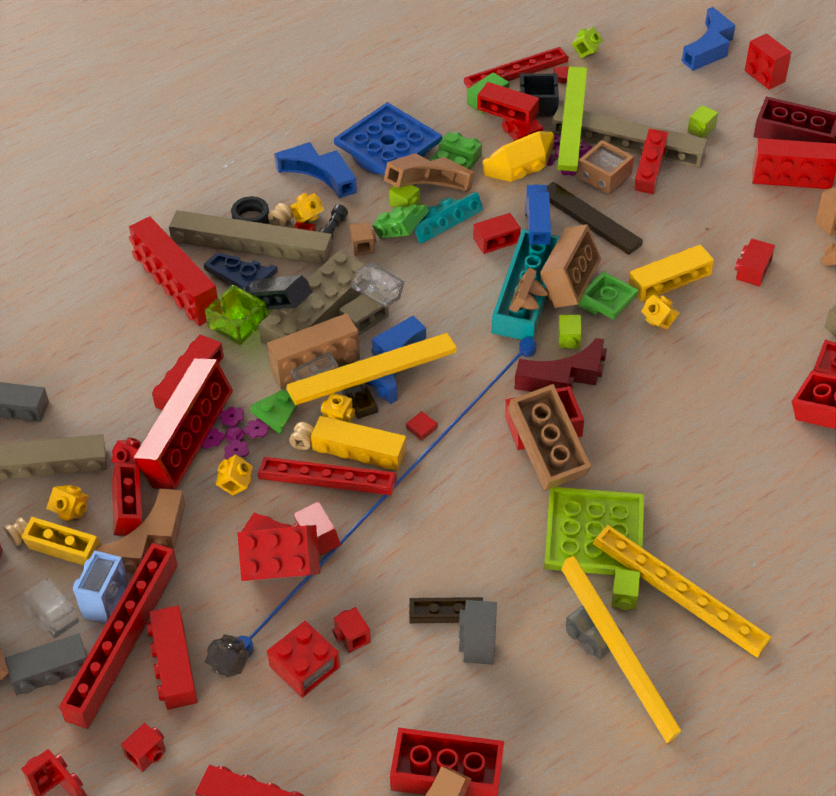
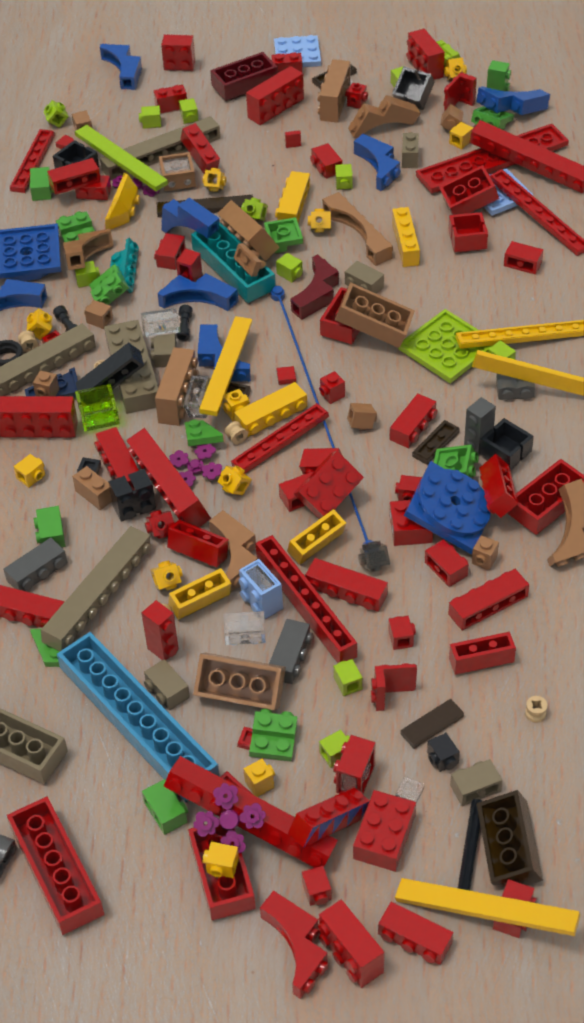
camera: 50 degrees left, 0 degrees up
none -> yellow brick [14,454,45,488]
none -> medium nougat brick [33,370,59,396]
none -> bright green brick [33,506,66,547]
none -> medium nougat brick [72,110,92,131]
none -> medium nougat brick [72,466,112,510]
none -> black plate [77,457,101,474]
none -> black piece [108,469,156,522]
none -> lime brick [139,105,161,129]
none -> red brick [154,85,187,114]
none -> blue arch [157,273,238,311]
none -> red brick [176,249,203,282]
none -> black piece [176,305,193,341]
none -> yellow brick [203,168,227,192]
none -> lime brick [241,197,268,221]
none -> red tile [285,130,301,148]
none -> yellow brick [287,509,346,565]
none -> red brick [319,371,345,404]
none -> medium nougat arch [322,192,393,266]
none -> lime brick [333,659,363,696]
none -> lime brick [335,164,353,190]
none -> dark tan brick [345,261,384,294]
none -> medium nougat brick [347,403,377,430]
none -> blue arch [354,134,401,191]
none -> red brick [389,393,438,448]
none -> yellow brick [392,207,420,267]
none -> blue piece [403,461,491,554]
none -> red brick [425,539,469,587]
none -> bright green plate [434,444,479,478]
none -> red piece [448,212,488,252]
none -> medium nougat brick [472,535,499,571]
none -> black piece [479,418,534,471]
none -> red brick [479,454,518,518]
none -> red brick [504,241,544,275]

